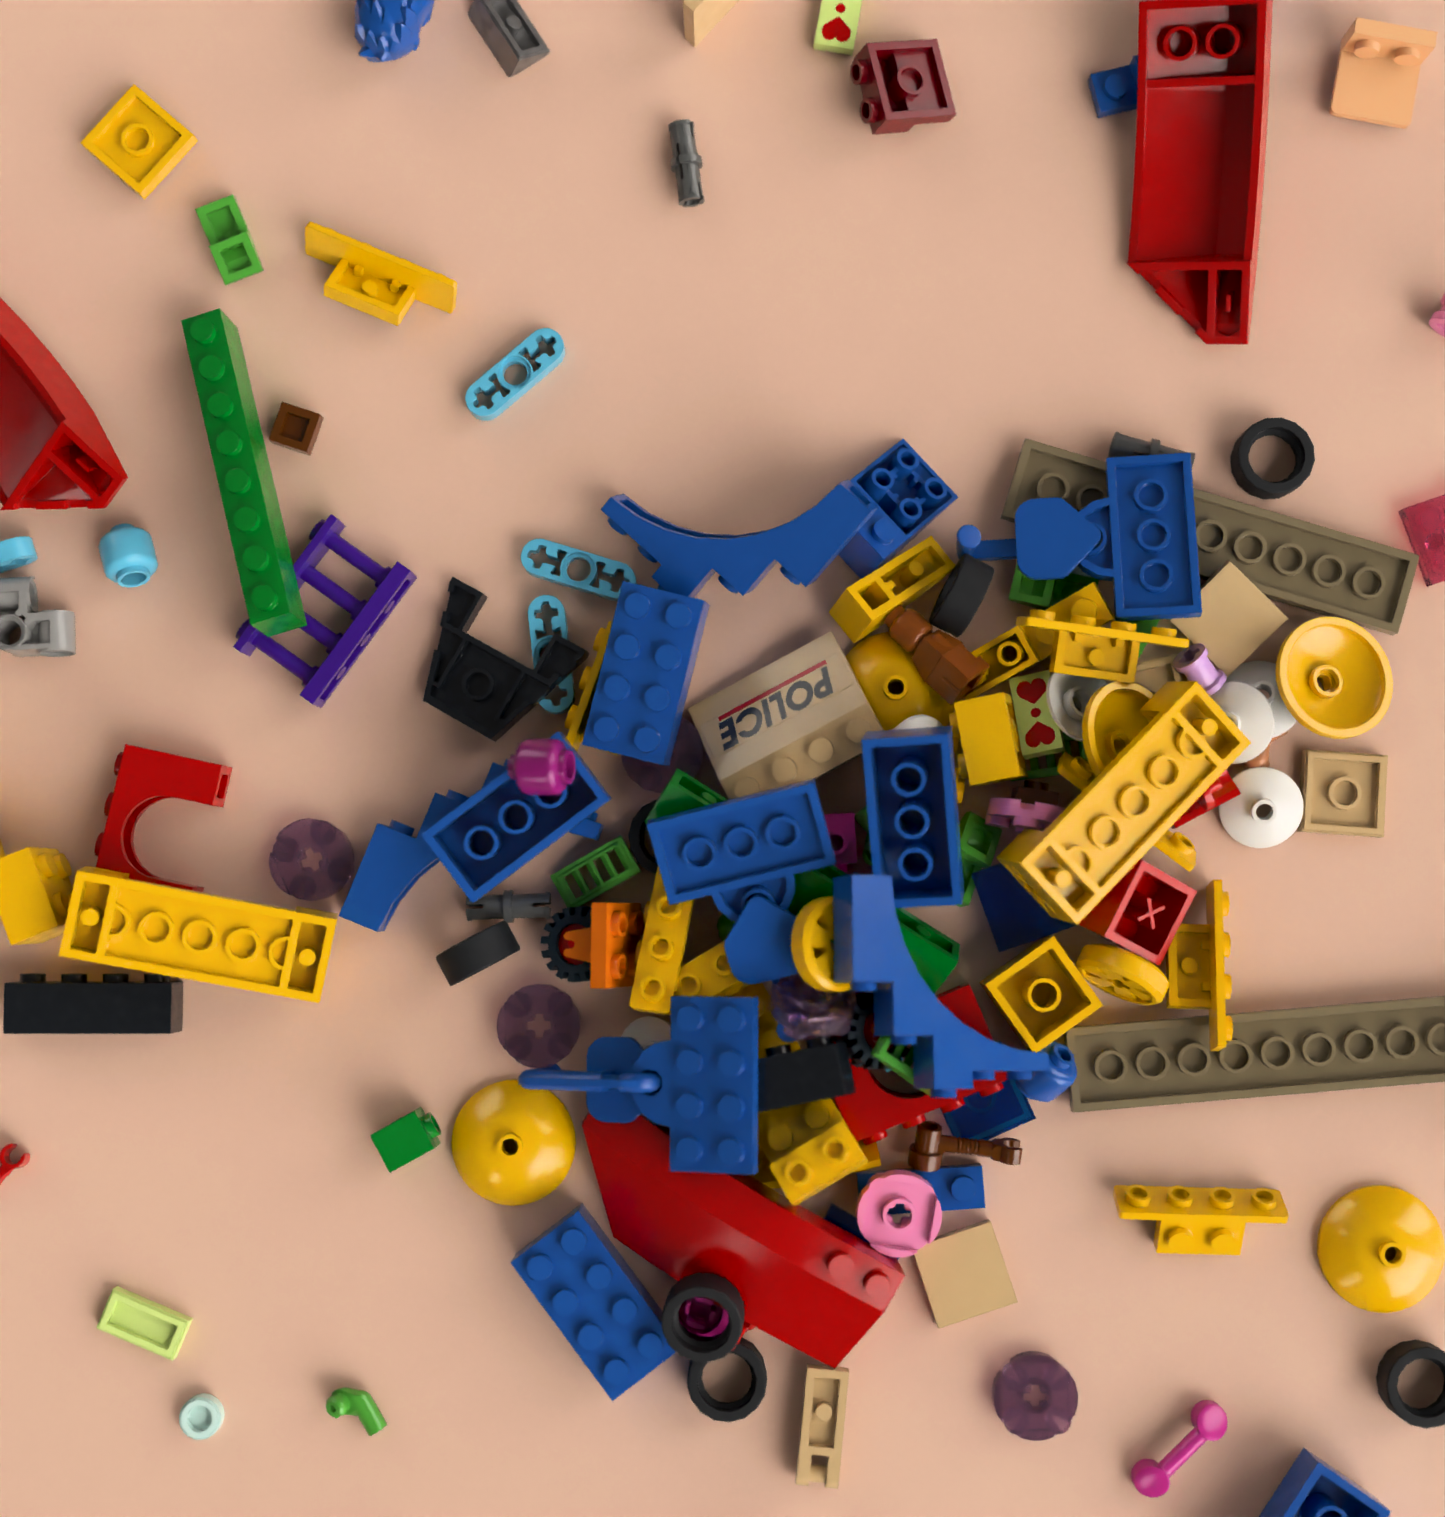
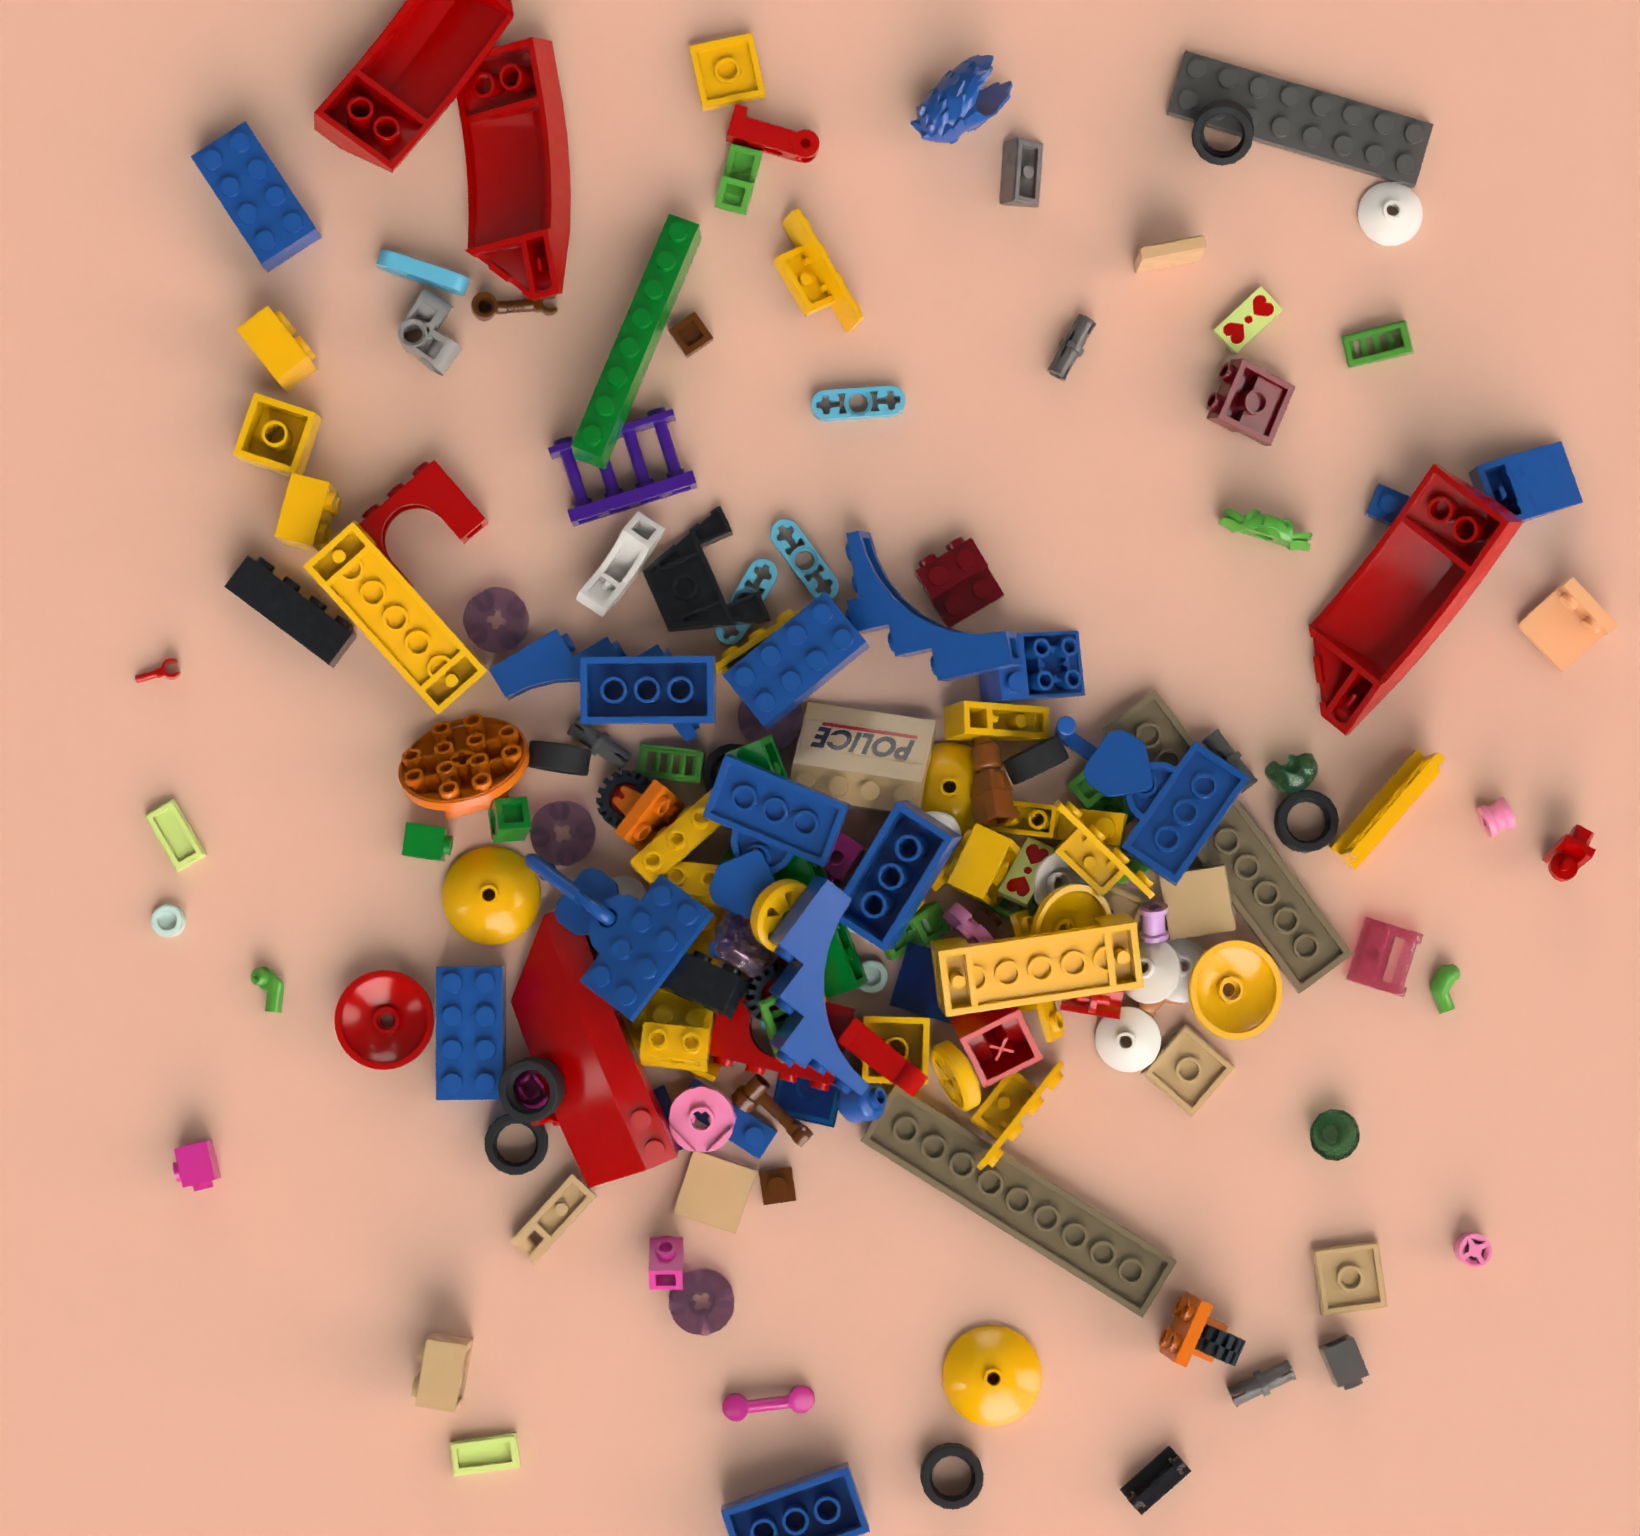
camera: 30 degrees right, 0 degrees up
medium azure head [98,524,158,587] -> none
magenta head [508,739,576,795] -> none
yellow bracket [1113,1184,1289,1255] -> none
none -> red dish [334,970,435,1070]
none -> orange bracket [398,713,530,820]
none -> reddish brown brick [471,292,558,321]
none -> green brick [488,796,531,843]
none -> white arch [576,511,665,617]
none -> dark pink brick [648,1236,684,1290]
none -> red leg [726,104,820,163]
none -> reddish brown plate [759,1167,796,1205]
none -> red leg [837,1017,928,1098]
none -> light aqua tile [859,960,888,993]
none -> dark red plate [915,536,1004,628]
none -> bright green piece [1218,508,1313,551]
none -> clear green hair [1264,753,1318,794]
none -> yellow fence [1330,749,1445,870]

